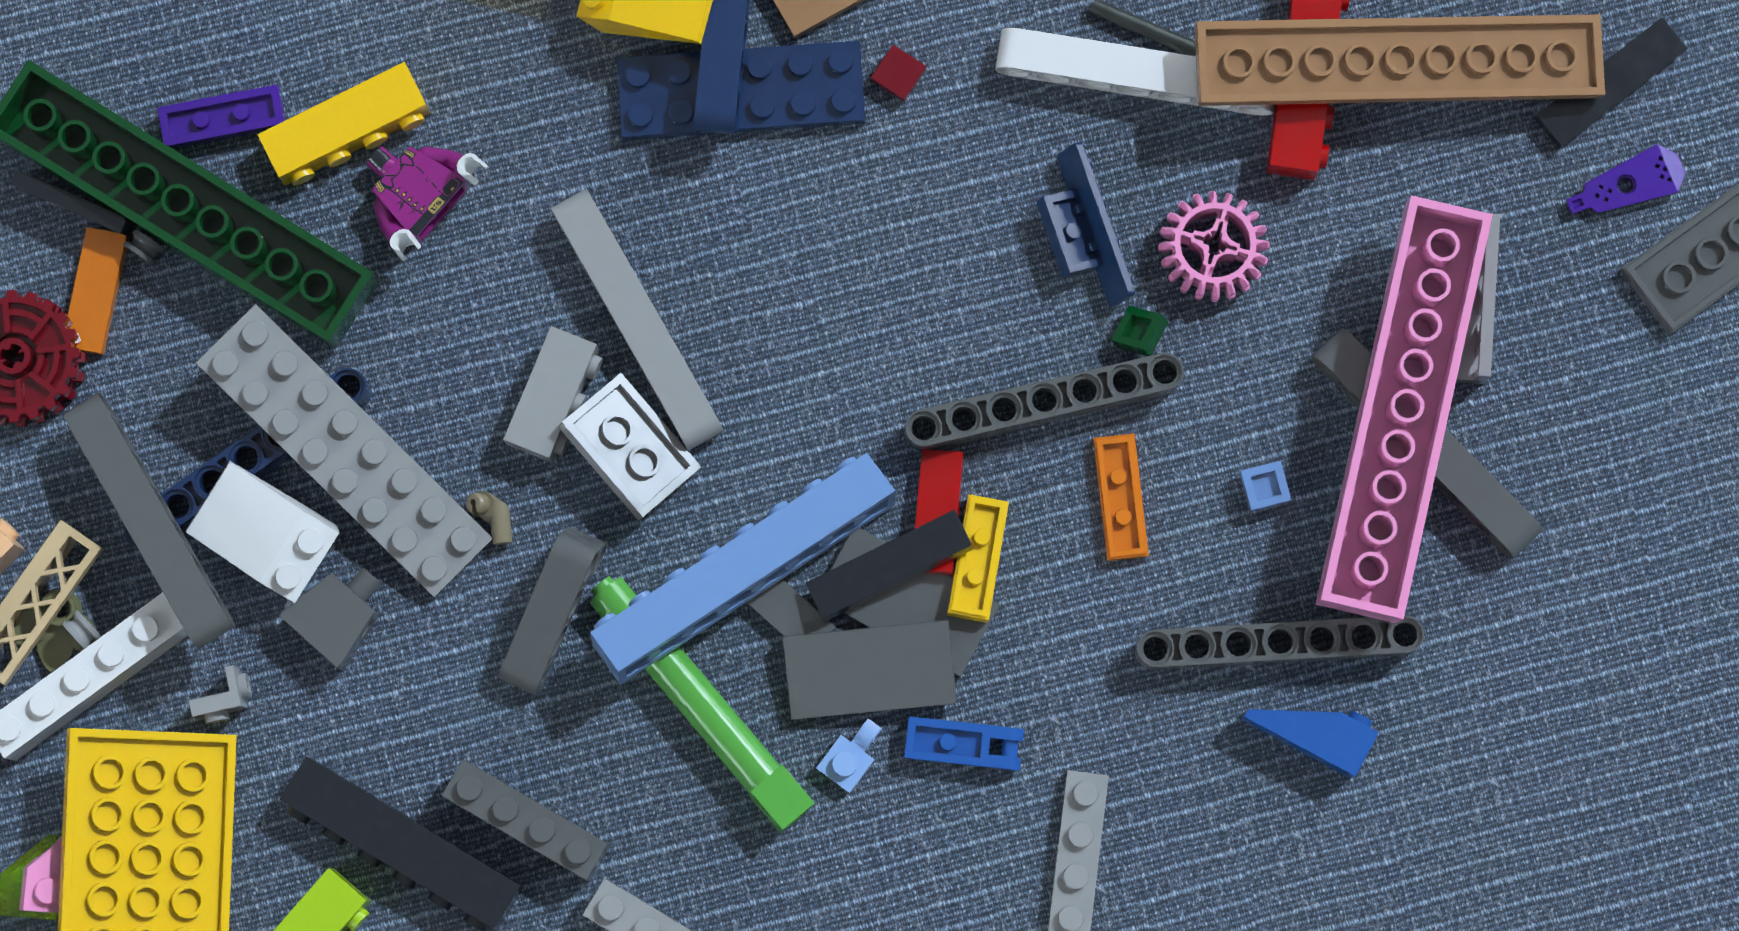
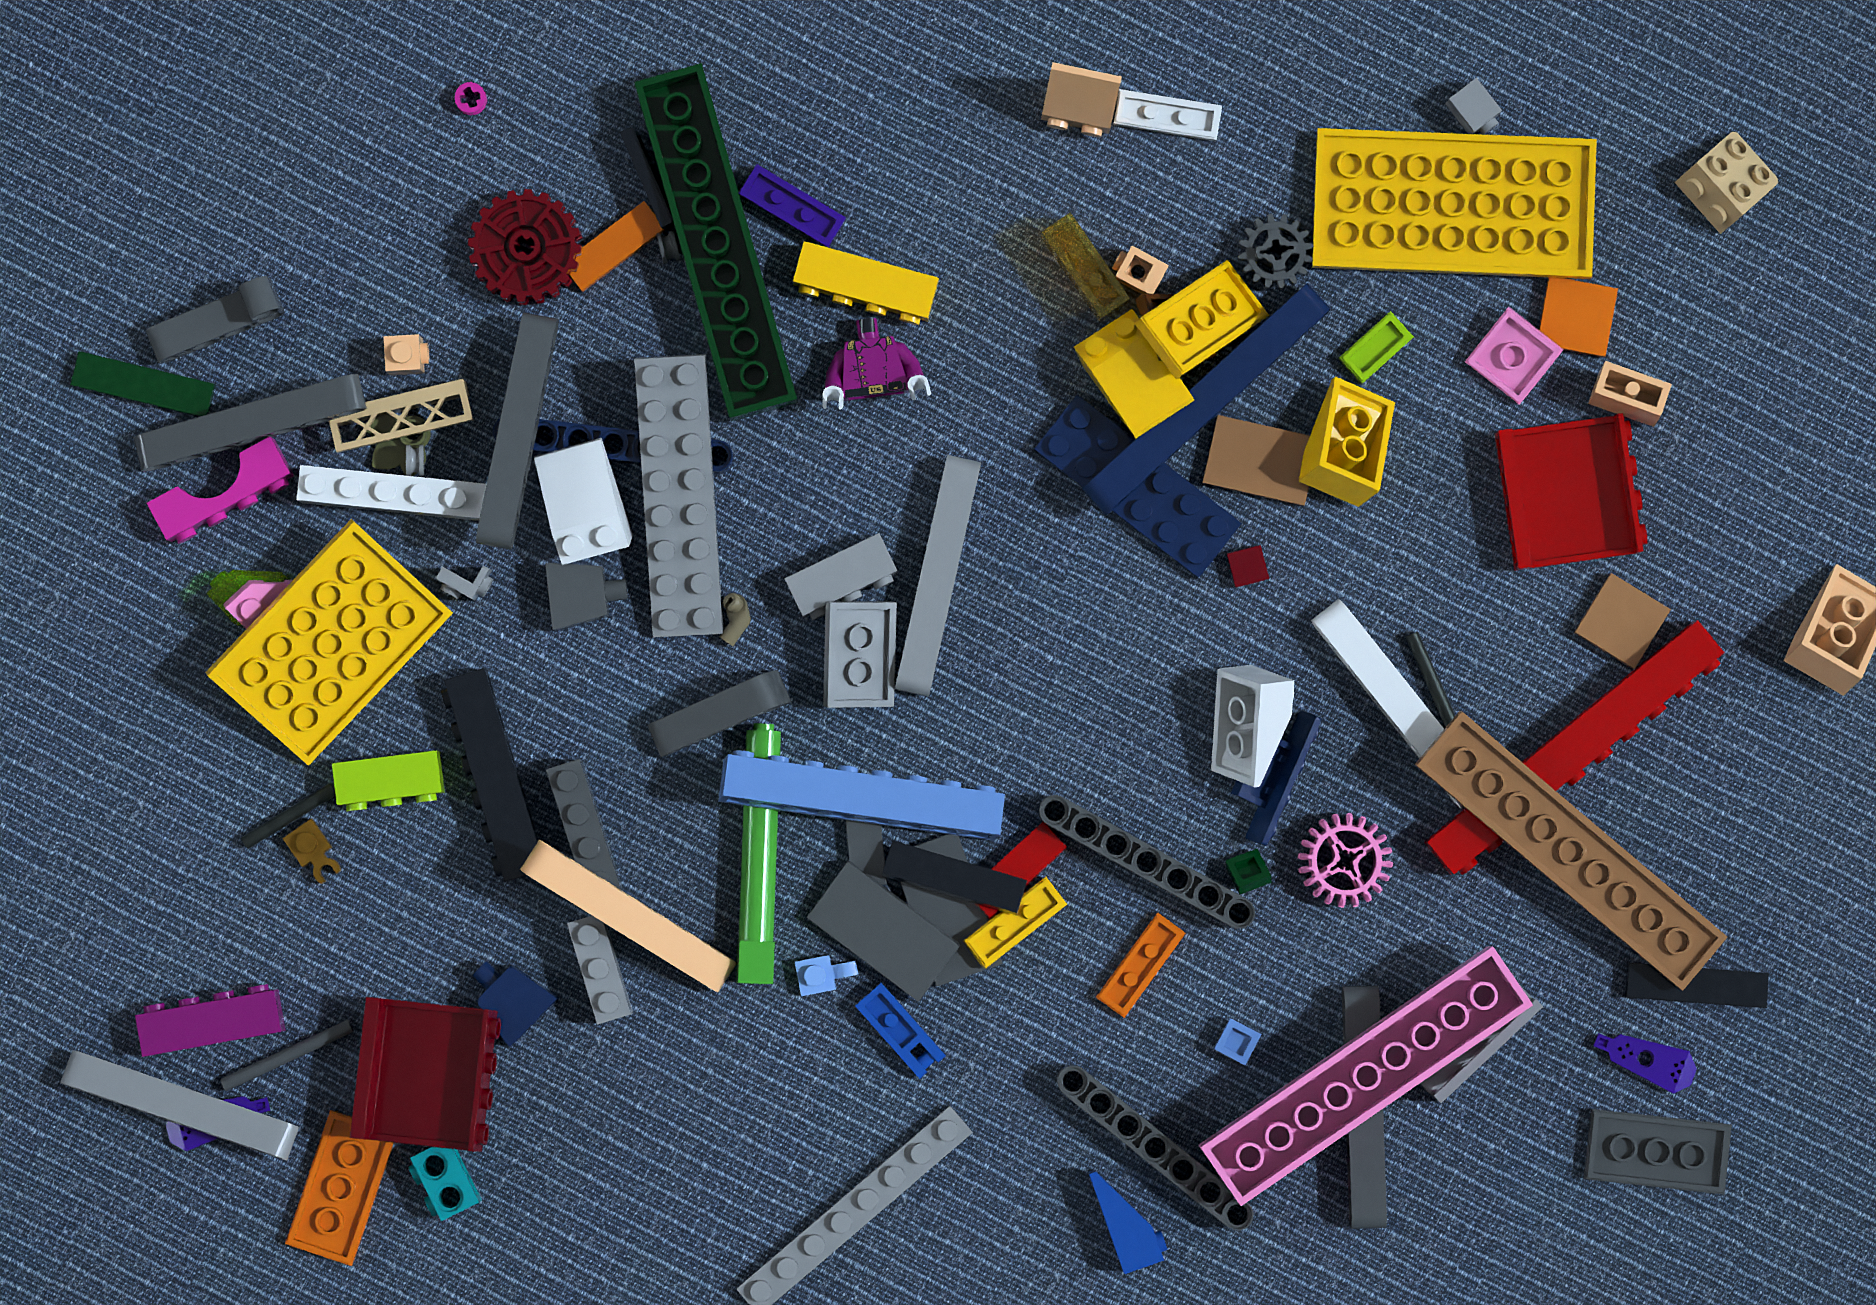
camera: 35 degrees right, 5 degrees up
none -> light nougat beam [520,840,737,992]
none -> white slope [1211,665,1294,787]

